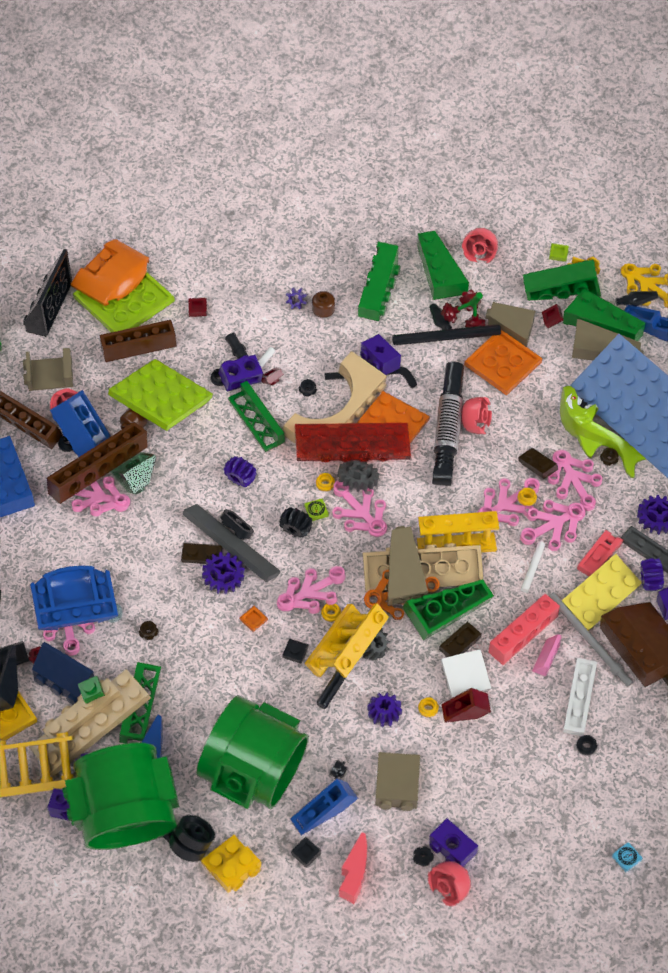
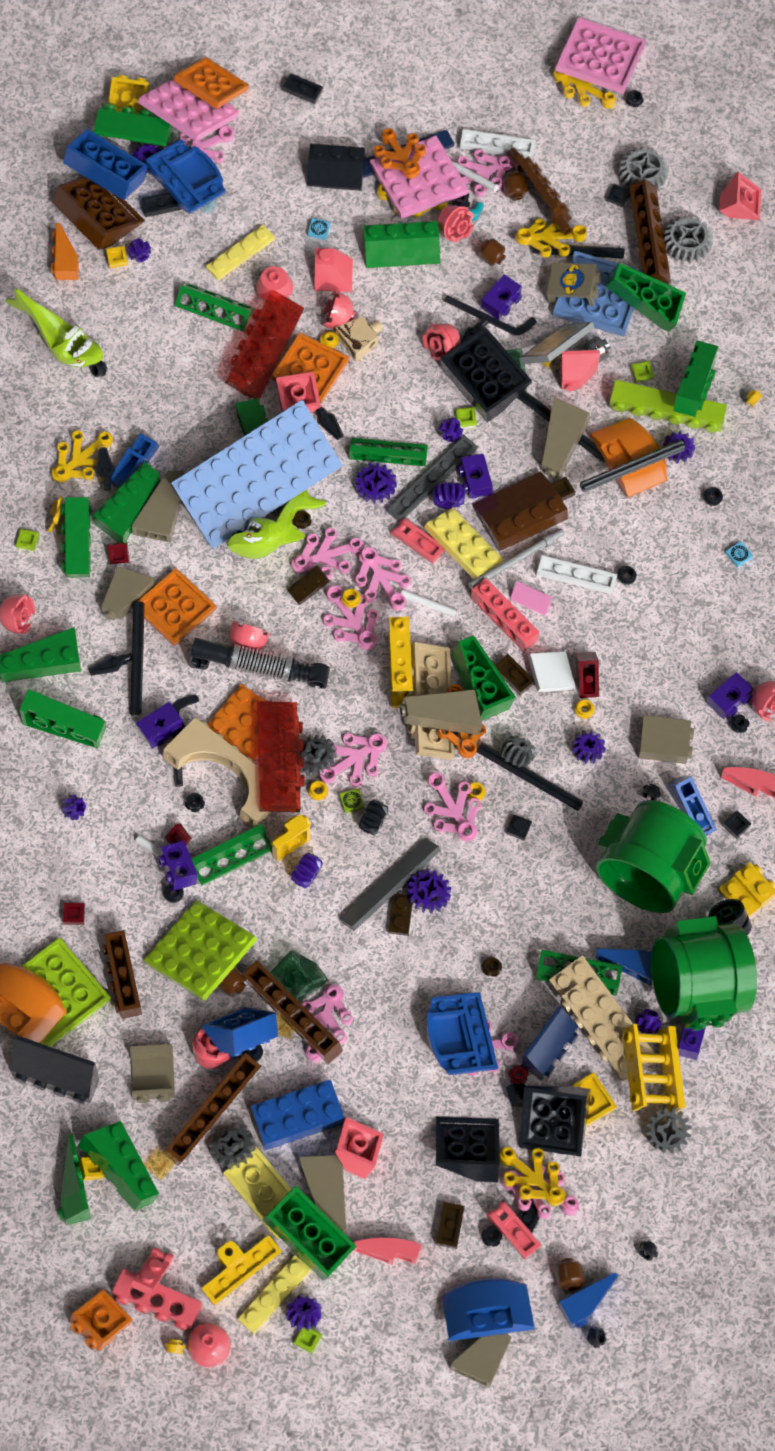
camera: 90 degrees left, 10 degrees up
green plate [78,675,105,704] -> none
black plate [220,509,254,540] -> none
black pin [225,333,248,359] -> none
orange tile [240,606,268,632] -> none
yellow fence [304,603,389,678] -> none
reddish brown head [312,291,335,318] -> none
dark red plant [441,289,486,328] -> none
none -> yellow plate [272,814,311,862]

